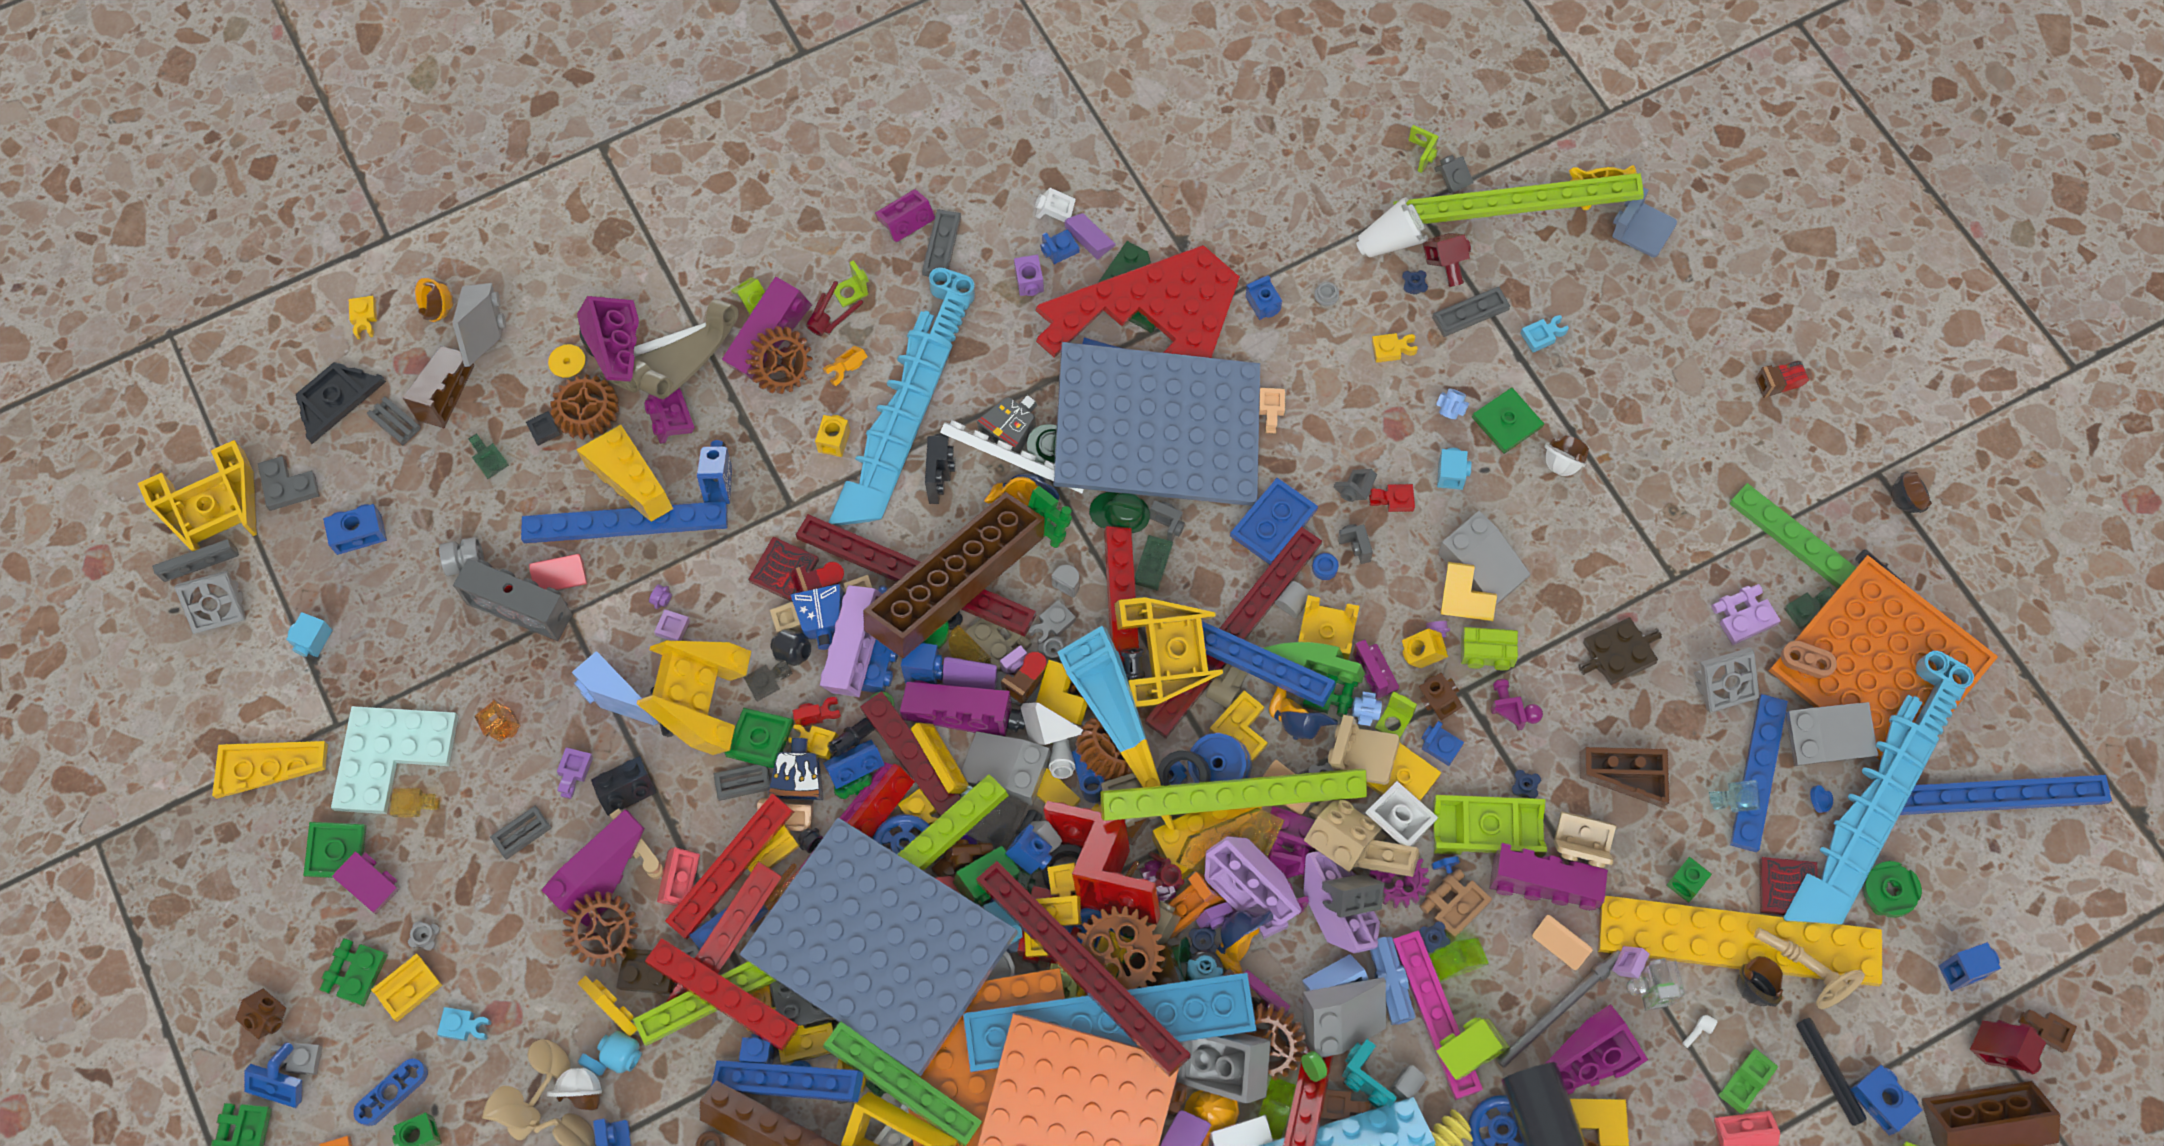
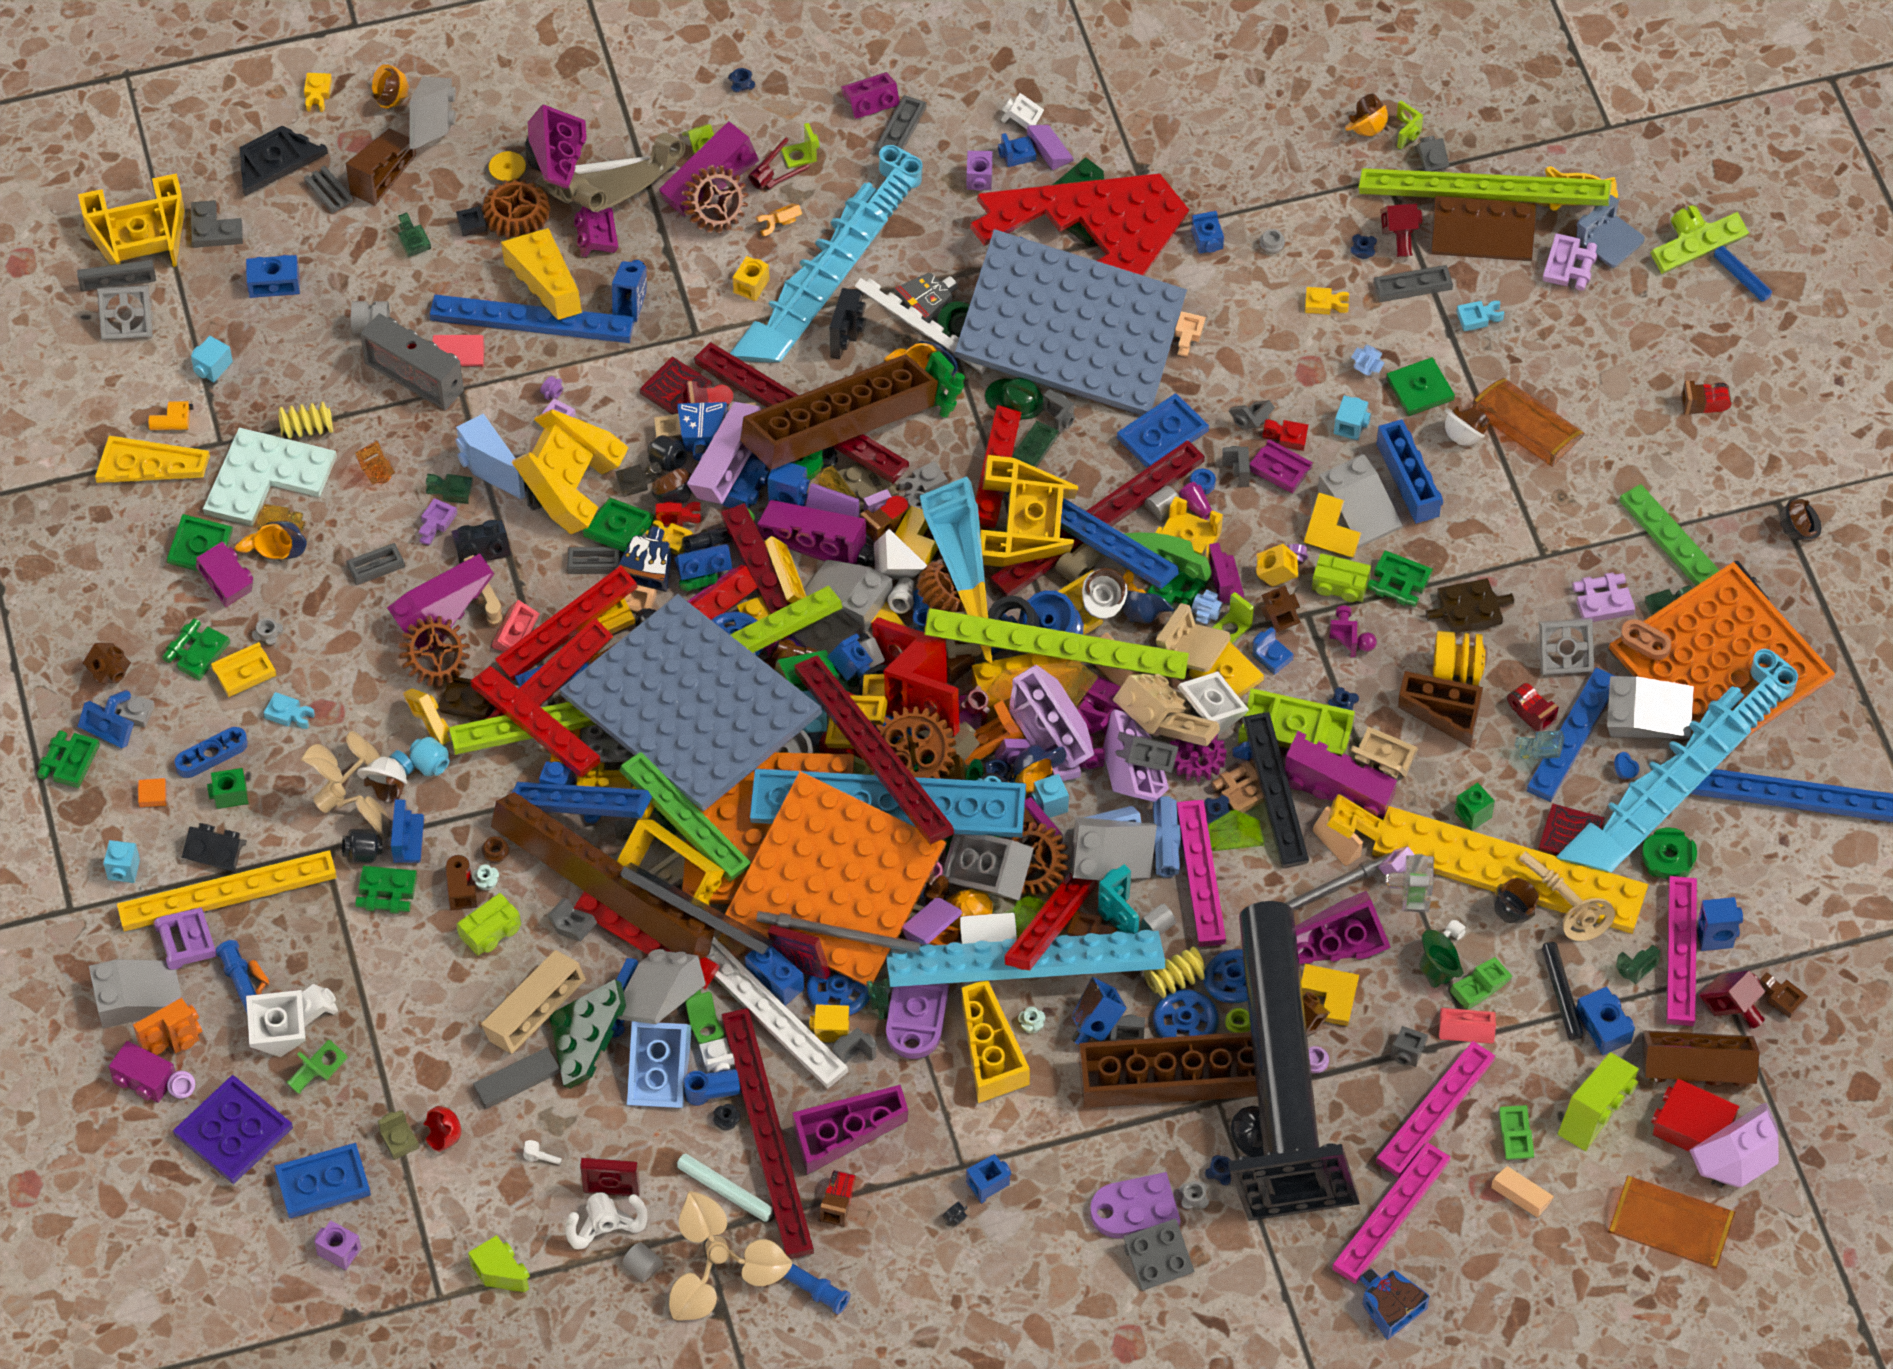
camera: 10 degrees right, 10 degrees down
light grey brick [1052,565,1080,598] -> none
black bush [1121,648,1145,680] -> none
bright green tile [1301,1051,1327,1082] -> none
white cone [1356,197,1428,257] -> none
lime brick [1436,1017,1510,1080] -> none
none -> light orange piece [149,401,194,430]
none -> light orange hair [234,521,307,560]
none -> light yellow piece [278,401,333,439]
none -> clear green plate [426,473,473,504]
none -> piece [652,468,692,505]
none -> dark blue plate [728,68,755,92]
none -> medium azure brick [1031,774,1069,818]
none -> white piece [1082,568,1127,619]
none -> magenta cone [1179,482,1213,520]
none -> black tile [1243,712,1309,868]
none -> magenta plate [1249,439,1313,494]
none -> yellow tile [1326,794,1383,841]
none -> piece [1345,93,1388,136]
none -> green plate [1367,550,1433,607]
none -> blue brick [1376,419,1443,524]
none -> dark green piece [1419,929,1464,988]
none -> reddish brown slope [1431,196,1536,261]
none -> yellow wheel [1433,631,1485,686]
none -> clear orange slope [1472,378,1585,467]
none -> dark red leg [1507,683,1559,734]
none -> lavender plate [1543,234,1597,291]
none -> clear green bracket [1616,944,1661,984]
none -> lime plate [1650,205,1749,274]
none -> dark pink plate [1666,876,1697,1026]
none -> blue axle [1714,246,1772,302]

